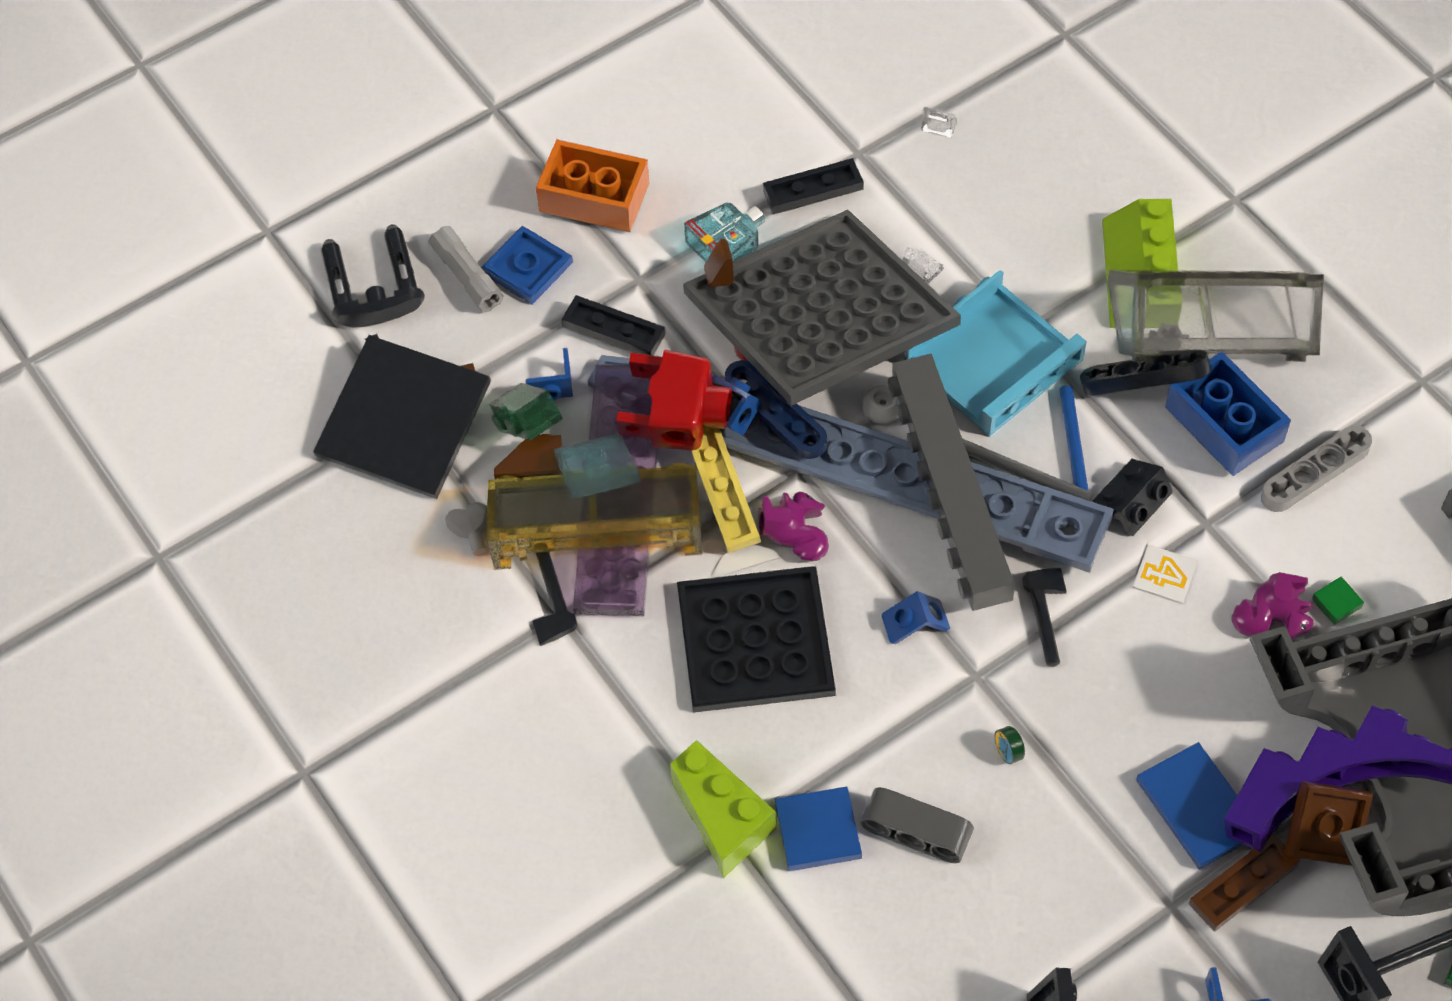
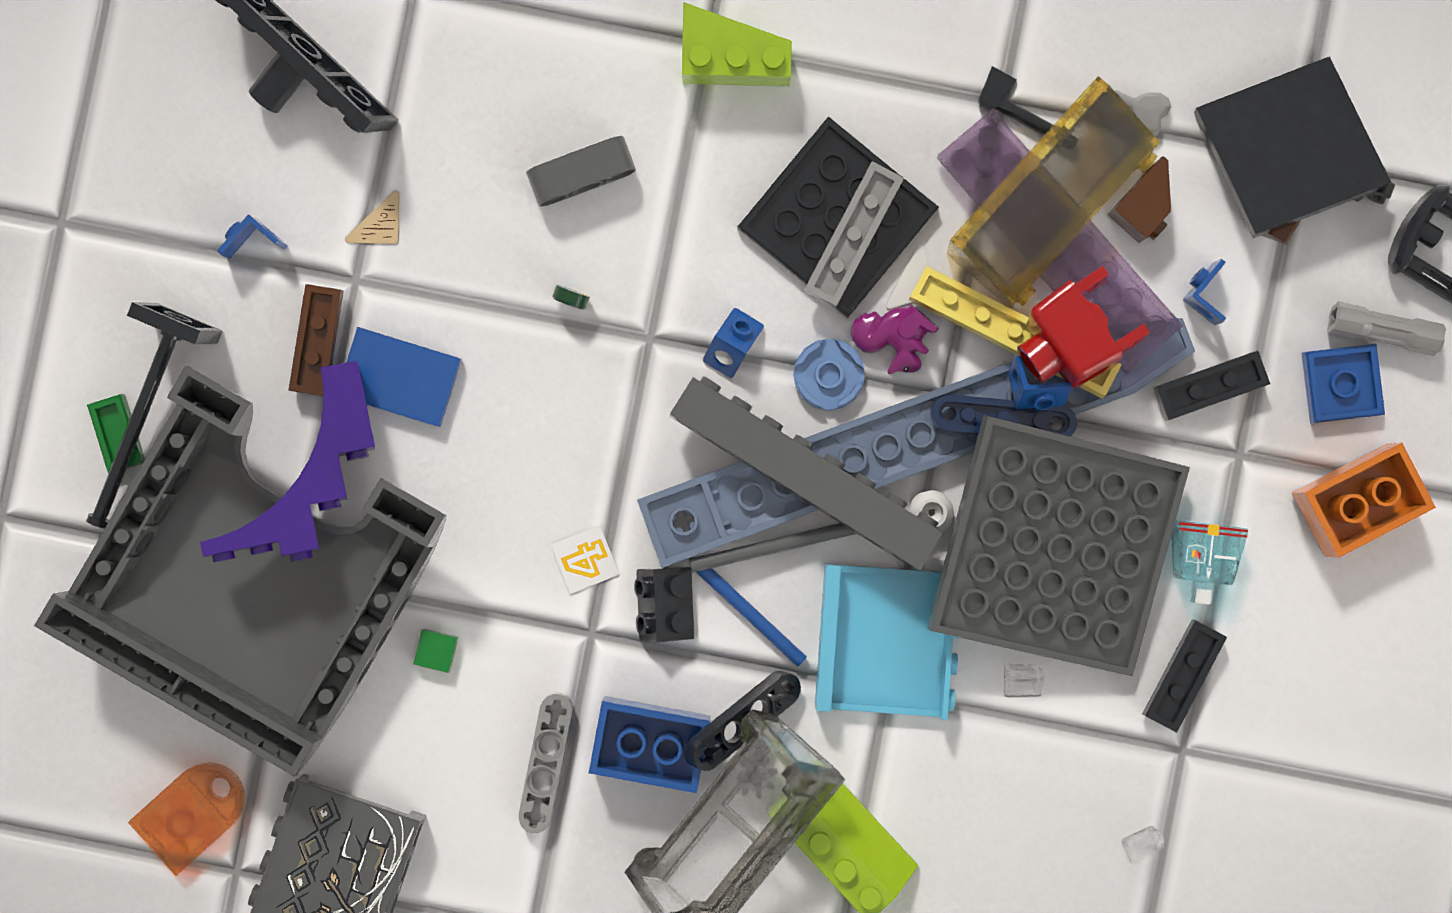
camera: 130 degrees right, 30 degrees up
clear green brick [489,383,563,441] -> none
clear light blue plate [554,433,640,499] -> none
reddish brown slope [704,238,734,287] -> none
blue tile [775,786,862,871] -> none
black piece [1022,568,1067,667] -> none
magenta animal [1231,572,1314,641] -> none
reddish brown plate [1284,780,1374,866] -> none
none -> tan sticker [345,191,400,244]
none -> medium blue tile [793,339,865,411]
none -> light grey plate [804,161,904,308]

